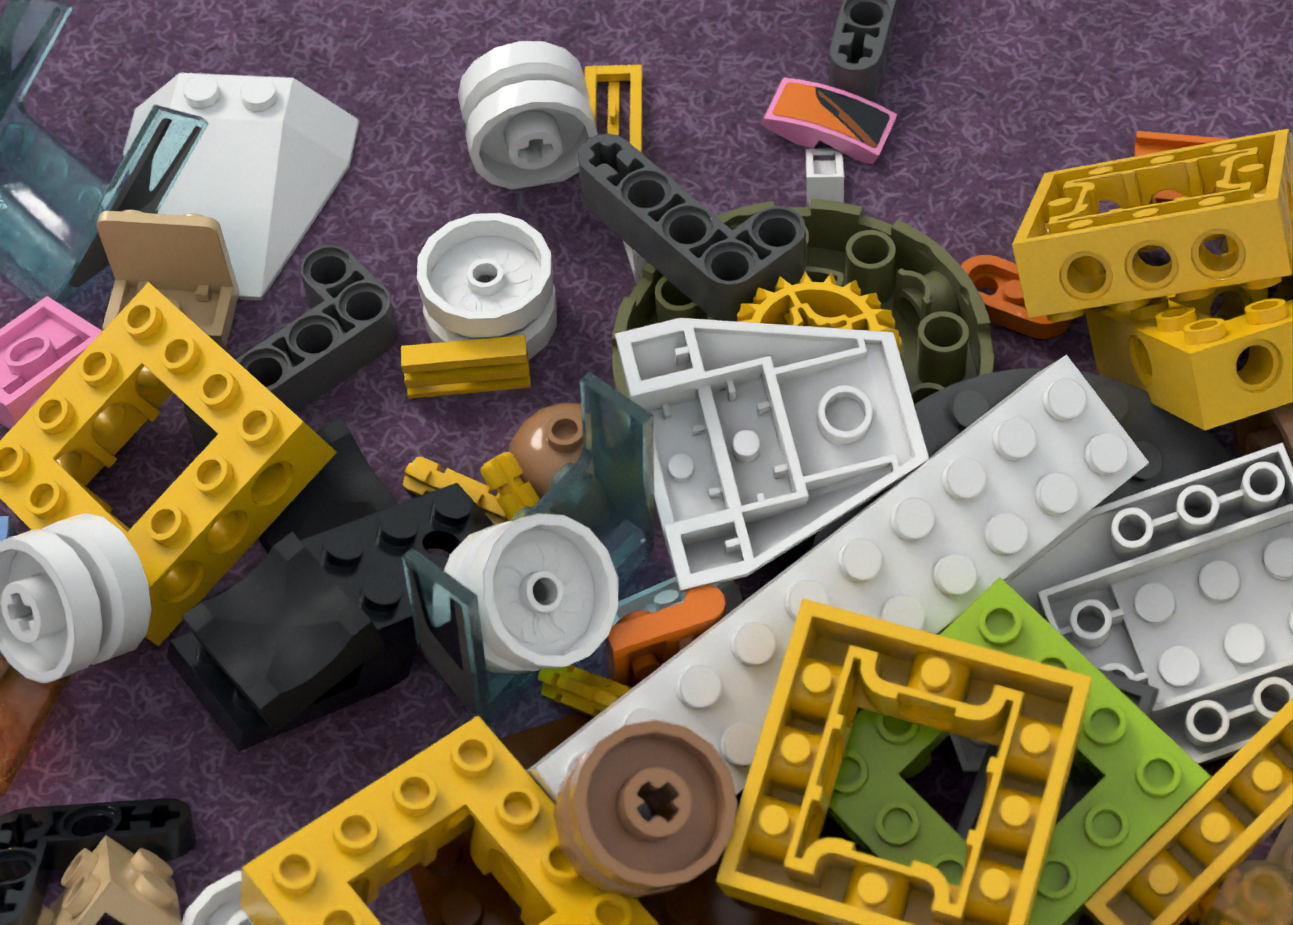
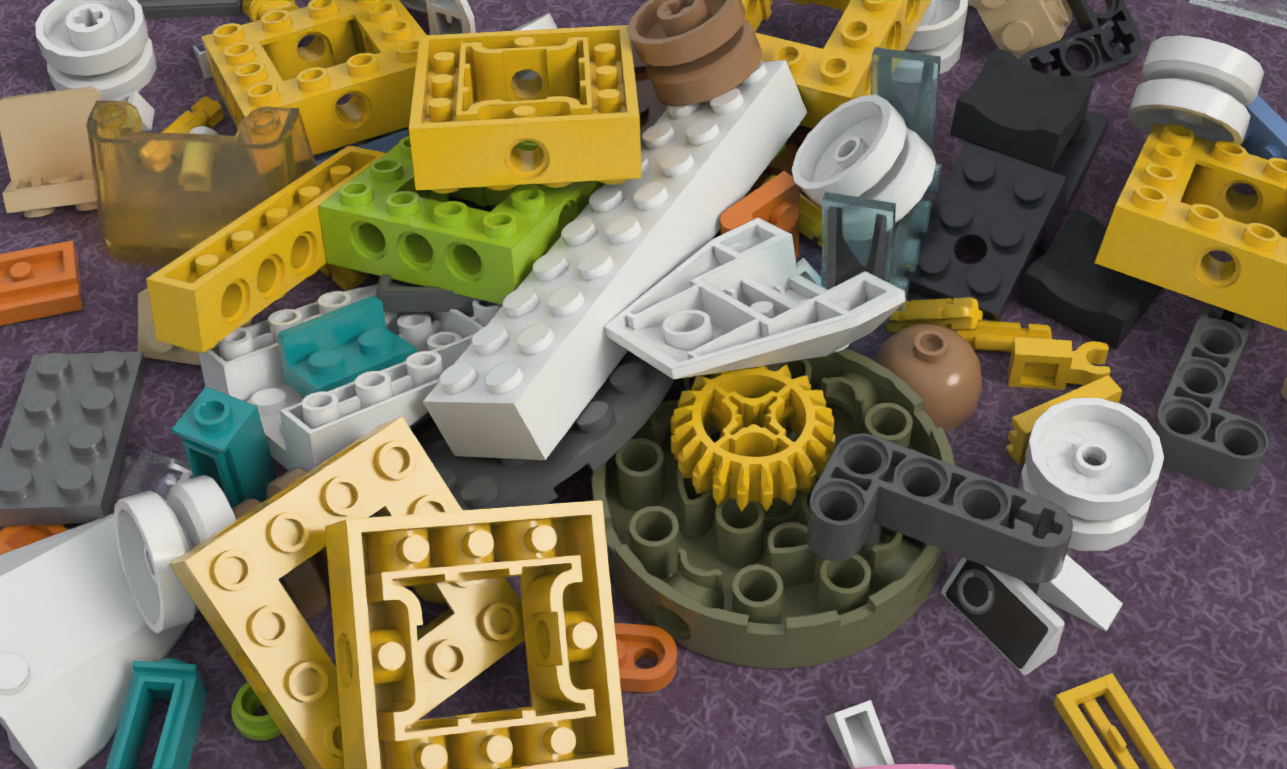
camera: 155 degrees right, 5 degrees down
white wheel [458,41,598,190] -> none
none -> teal bracket [277,296,417,397]
none -> yellow plate [1008,337,1110,390]
none -> white piece [1037,554,1123,632]

